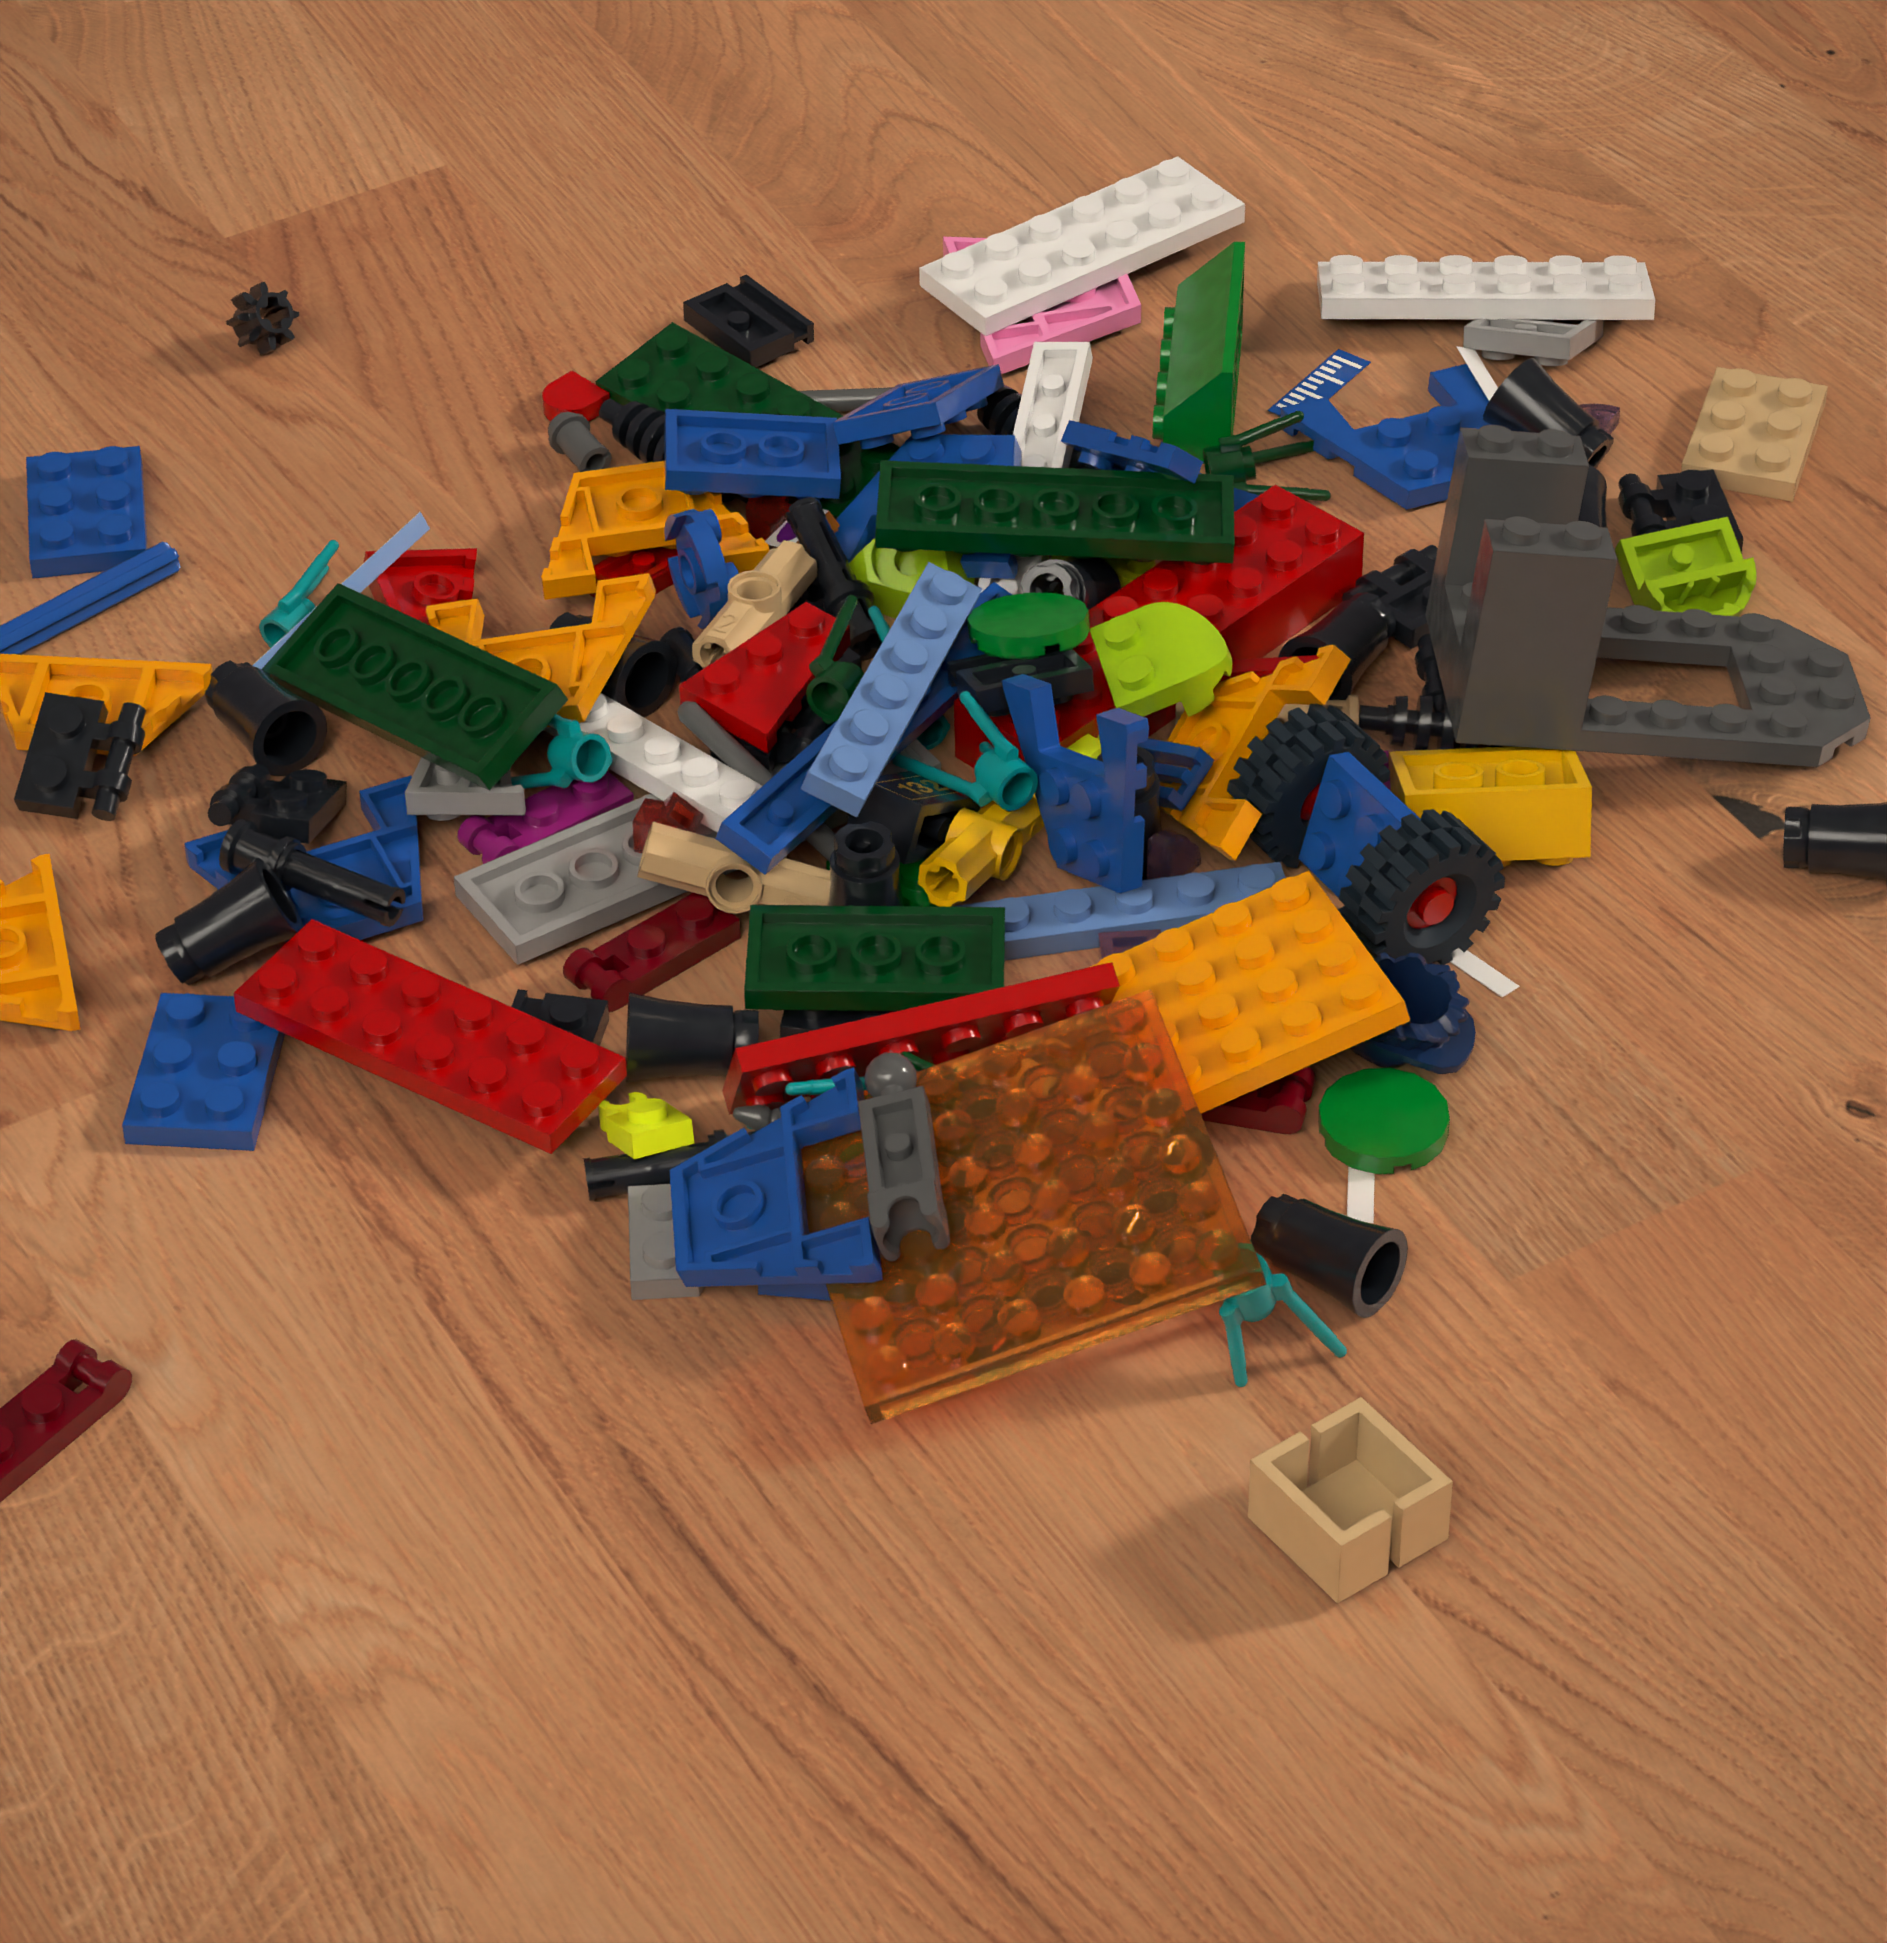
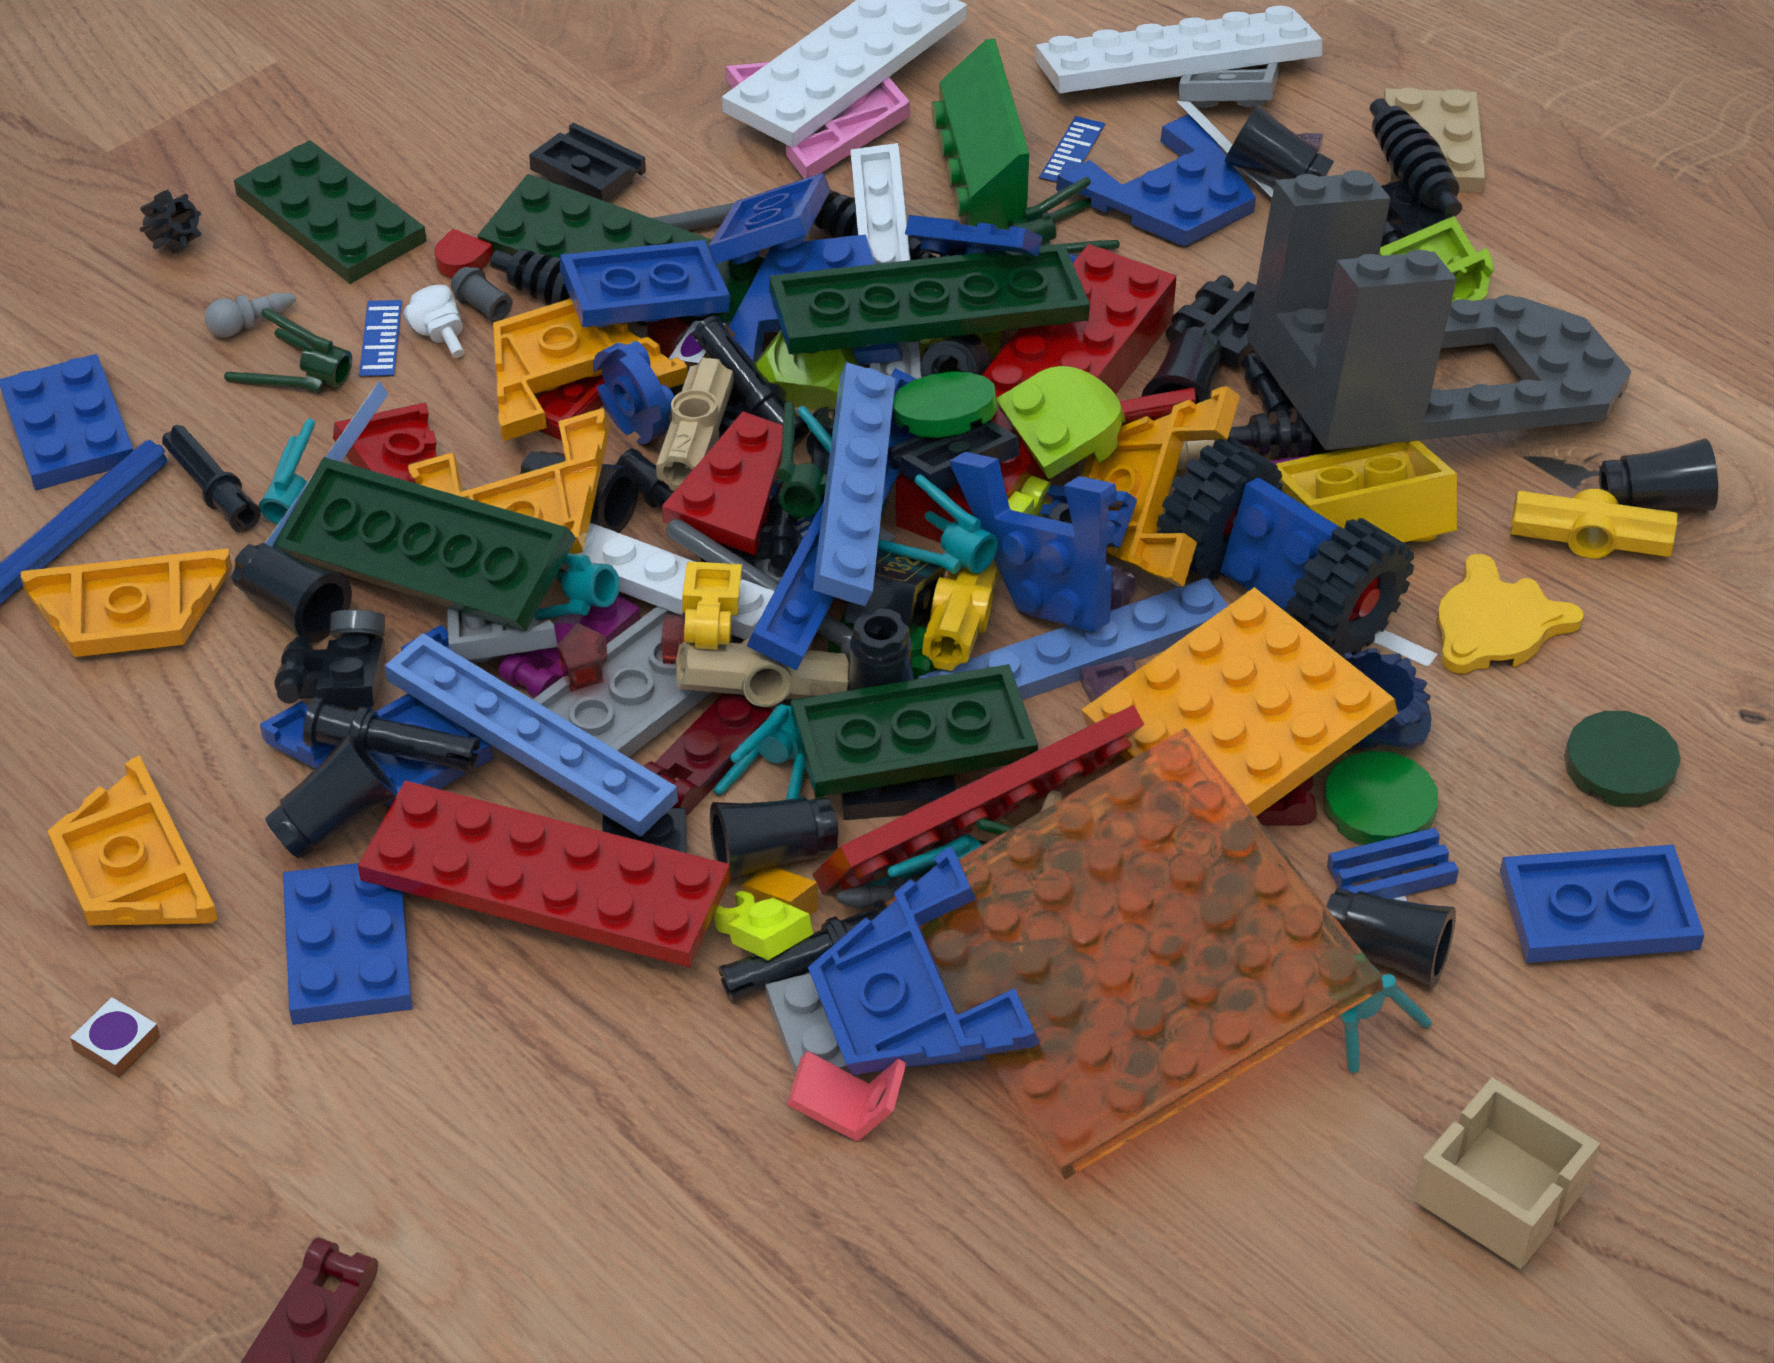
camera: 15 degrees left, 5 degrees up
black plate [14,692,146,821] -> none
dark grey plate [858,1052,950,1262] -> none
none -> black axle [162,425,261,532]
none -> light grey bar [205,293,296,338]
none -> dark green plant [224,308,353,394]
none -> dark green plate [234,140,427,284]
none -> dark grey tile [330,610,385,639]
none -> blue sticker [359,300,402,376]
none -> medium blue plate [385,633,678,837]
none -> white piece [404,285,464,358]
none -> clear red piece [557,623,608,691]
none -> yellow plate [682,561,742,650]
none -> teal plant [714,704,806,799]
none -> light orange piece [742,867,818,915]
none -> coral bracket [787,1052,906,1142]
none -> blue tile [1327,828,1459,899]
none -> black piece [1369,98,1462,218]
none -> yellow tile [1436,554,1584,674]
none -> blue plate [1500,844,1704,963]
none -> yellow piece [1510,489,1678,559]
none -> dark green tile [1564,711,1681,806]

